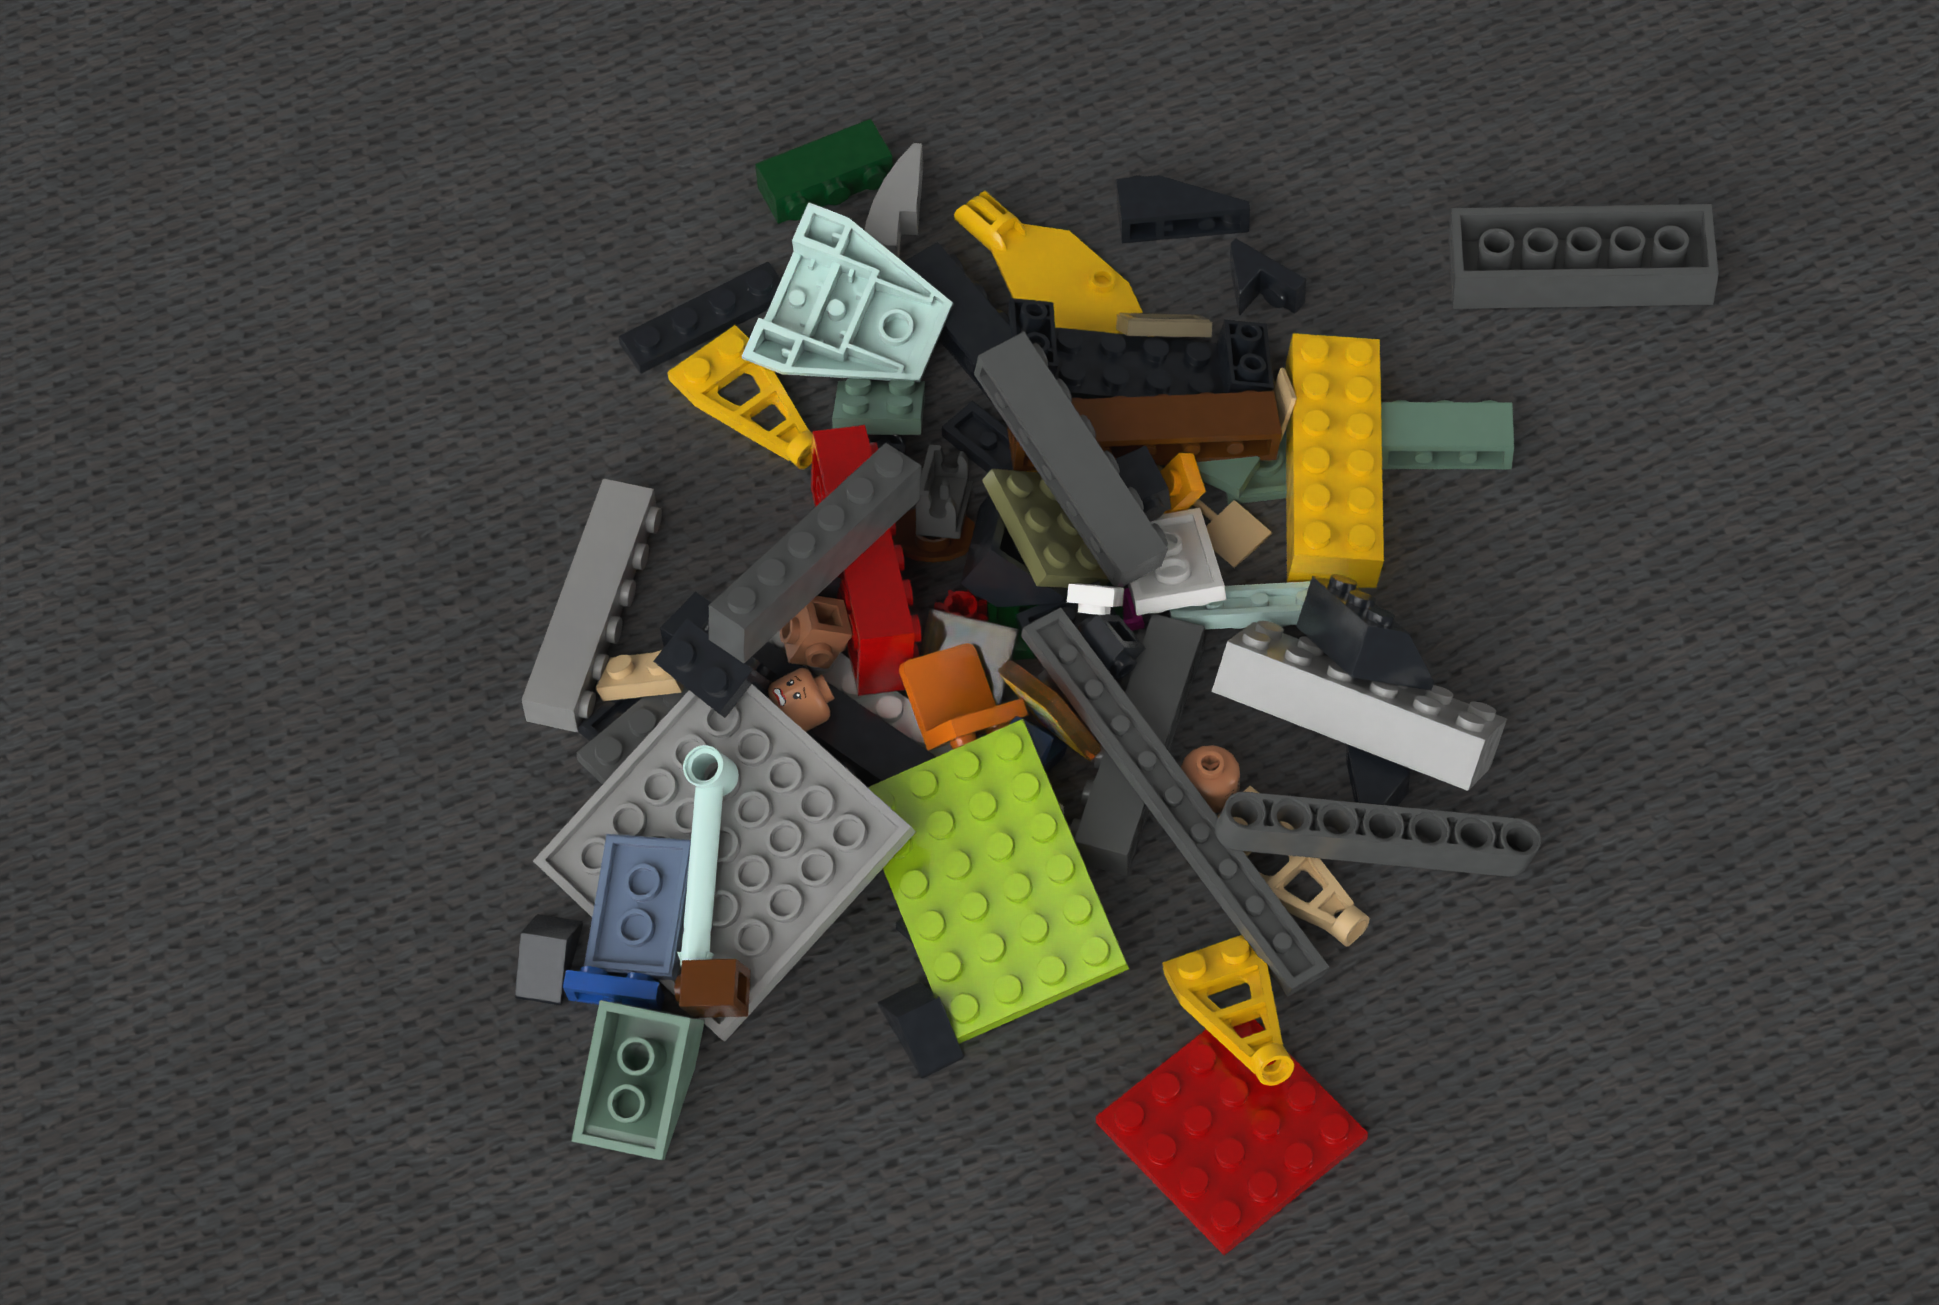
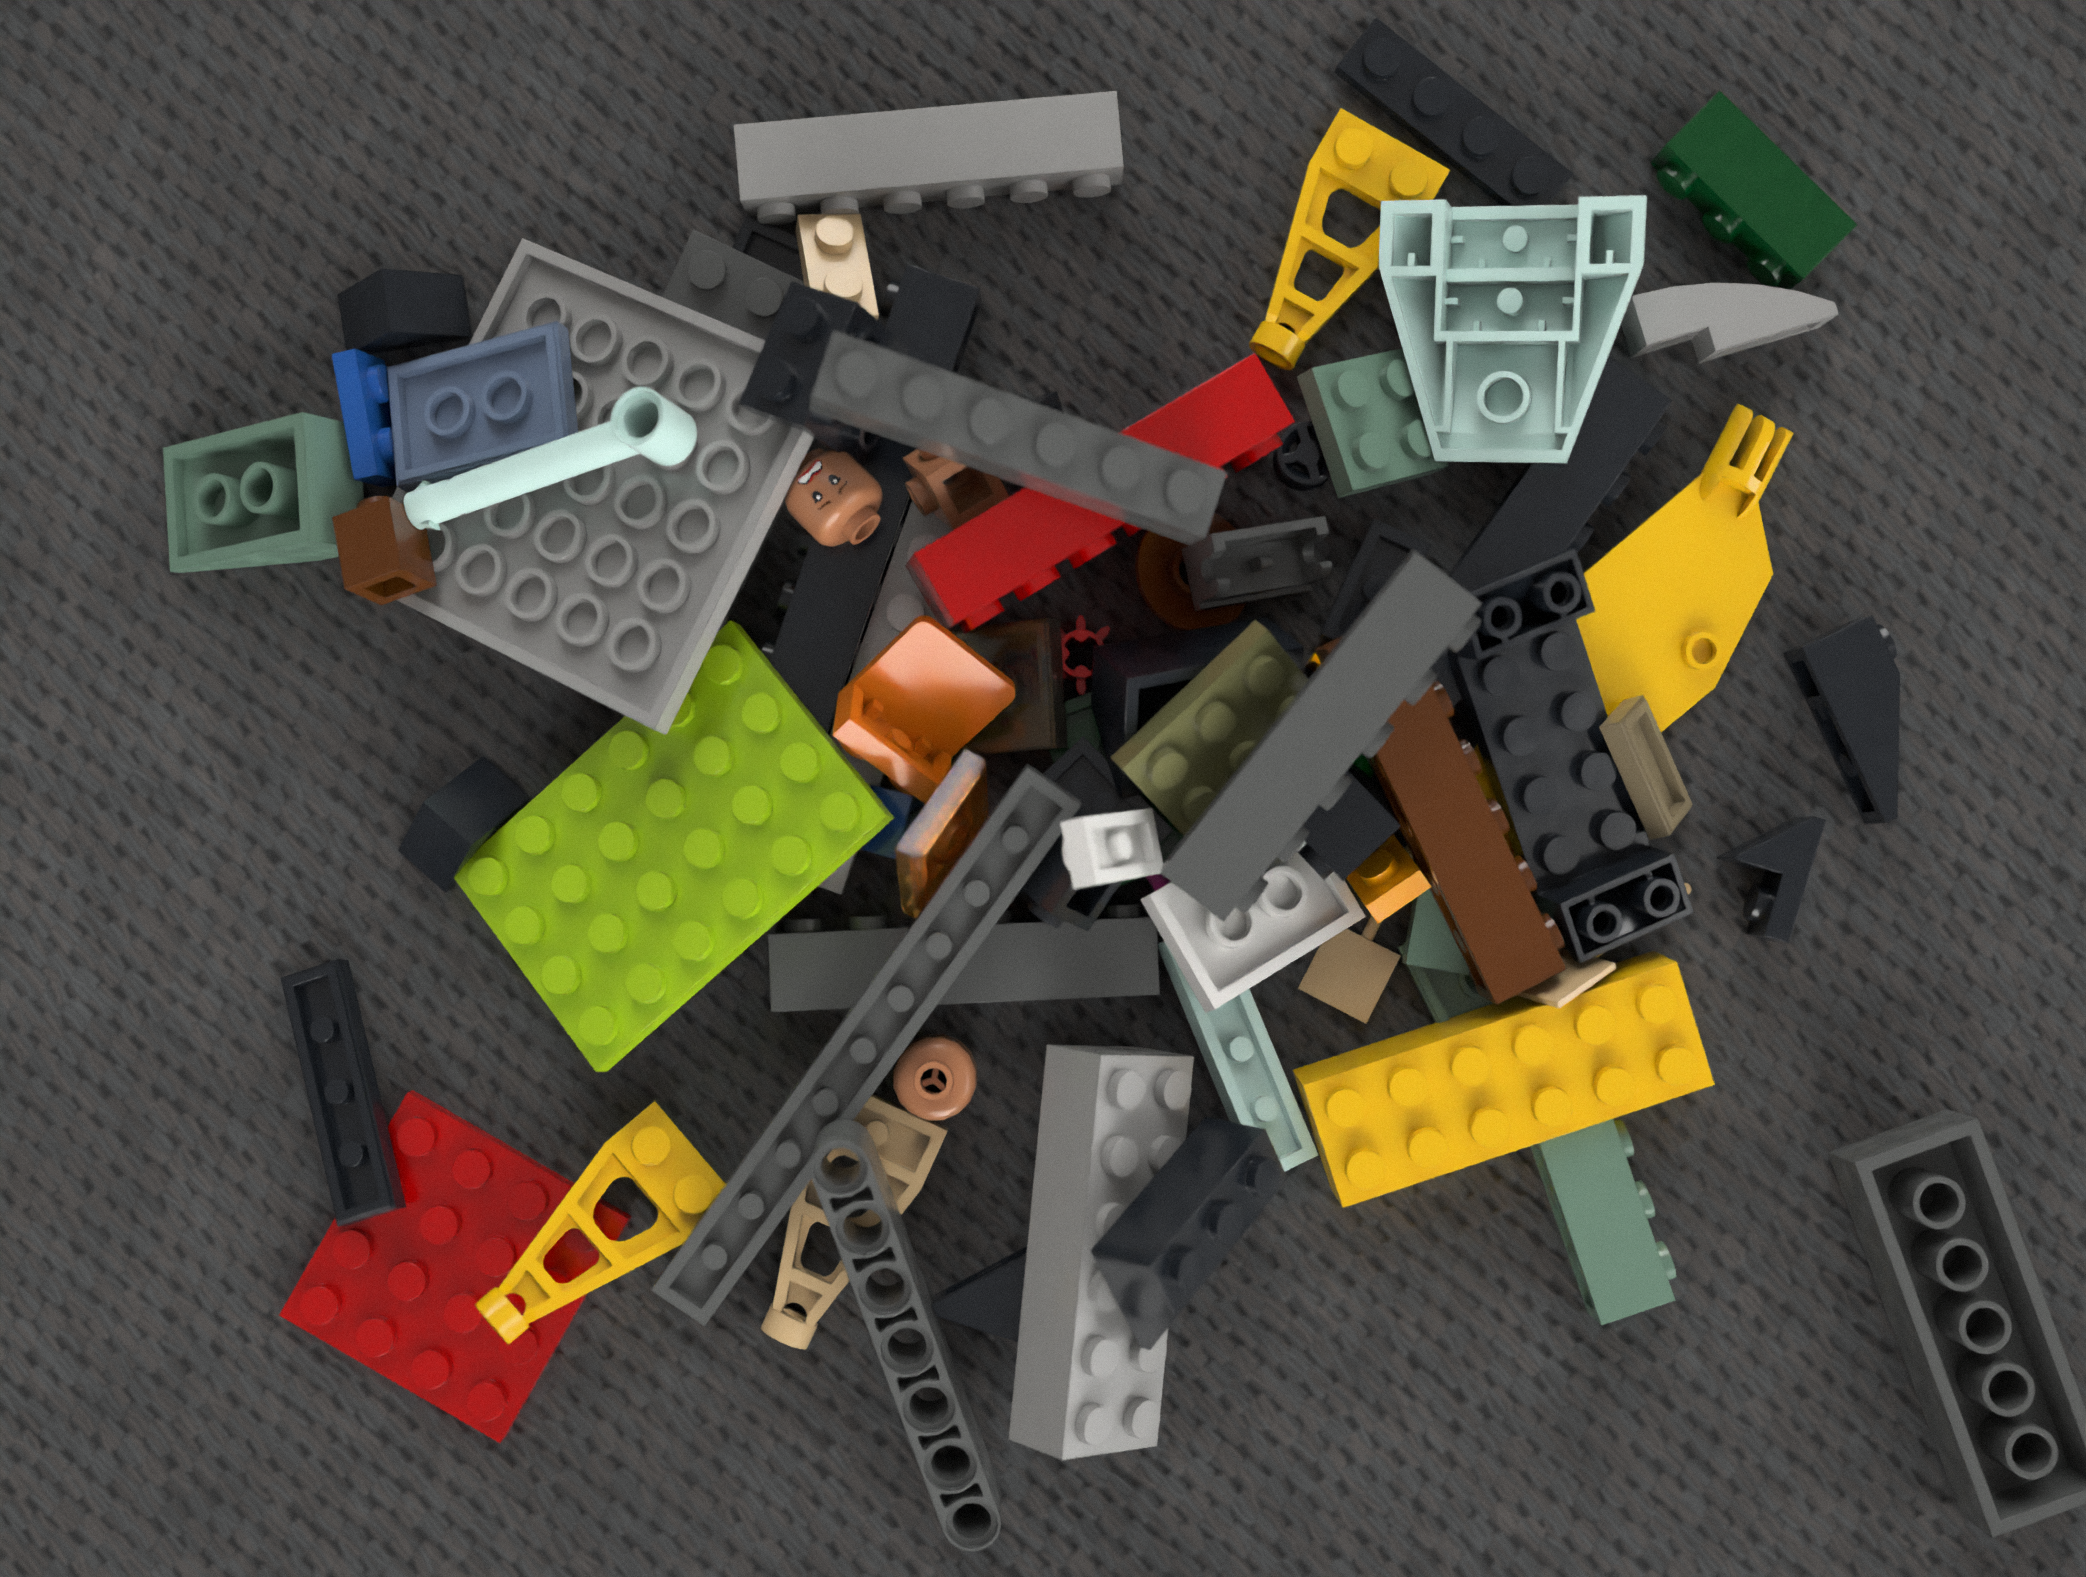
camera: 70 degrees right, 30 degrees up
none -> black tile [281,959,406,1226]

